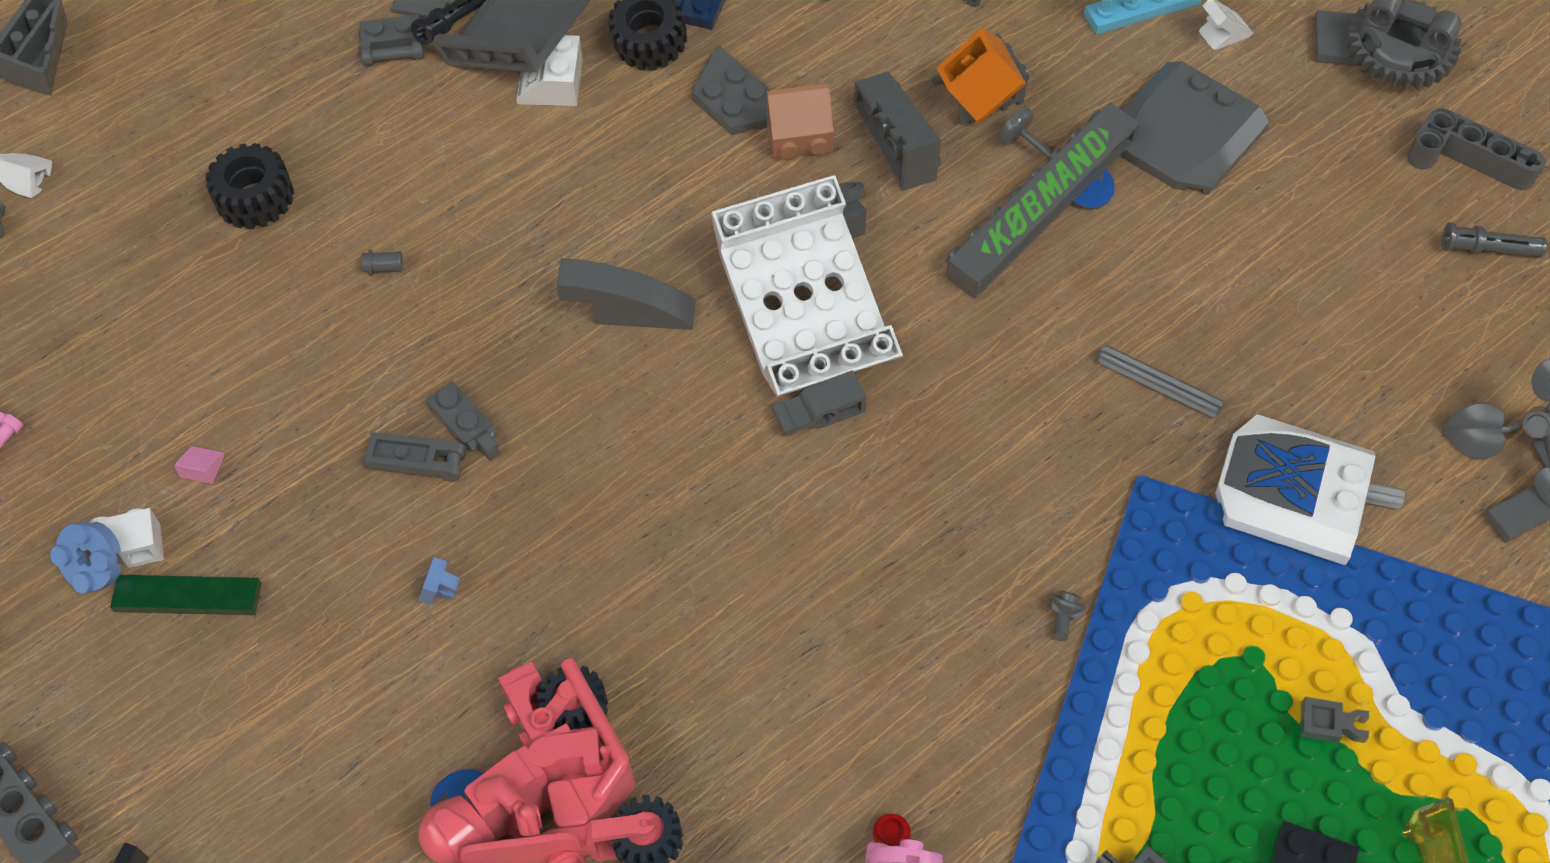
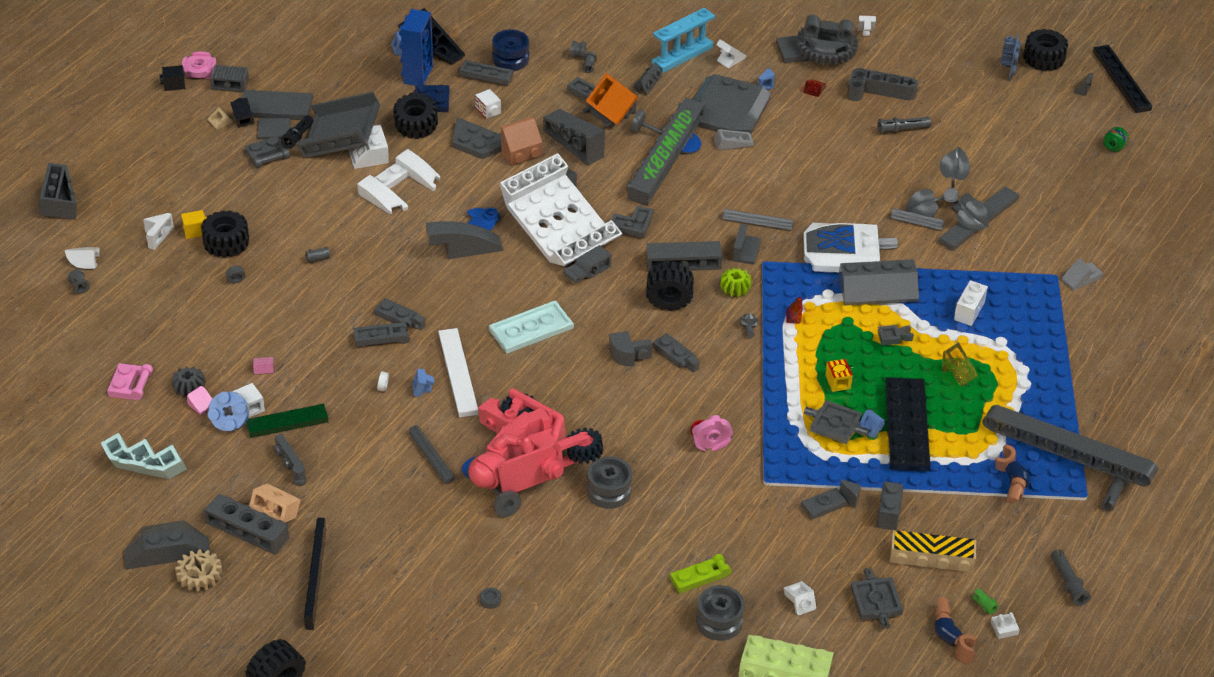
camera: 20 degrees left, 15 degrees down
none -> white slope [143,213,174,250]
none -> dark grey gear [171,366,206,398]
none -> yellow brick [181,210,207,239]
none -> bright pink slope [187,386,212,415]
none -> dark grey tile [225,266,245,283]
none -> light nougat brick [249,484,301,523]
none -> dark grey plate [273,434,306,486]
none -> white wedge [357,149,440,214]
none -> white tile [377,371,389,392]
none -> dark grey axle [409,425,454,484]
none -> white tile [438,328,478,418]
none -> blue plate [467,208,500,231]
none -> white brick [475,89,501,119]
none -> light aqua tile [489,300,574,354]
none -> dark grey plate [567,77,595,101]
none -> dark grey brick [609,331,652,366]
none -> dark grey plate [612,206,654,238]
none -> dark grey hinge [634,62,662,95]
none -> dark grey brick [646,241,722,272]
none -> black tyre [646,261,694,311]
none -> dark grey hinge [653,333,699,373]
none -> light grey slope [714,129,754,150]
none -> lime gear [720,267,751,298]
none -> dark grey panel [733,224,761,265]
none -> medium blue slope [758,68,775,90]
none -> clear red slope [786,297,803,324]
none -> clear red slope [804,79,826,97]
none -> yellow brick [825,359,853,392]
none -> dark grey slope [838,259,919,305]
none -> white tile [857,16,876,36]
none -> dark grey axle [891,208,944,230]
none -> white brick [954,281,988,326]

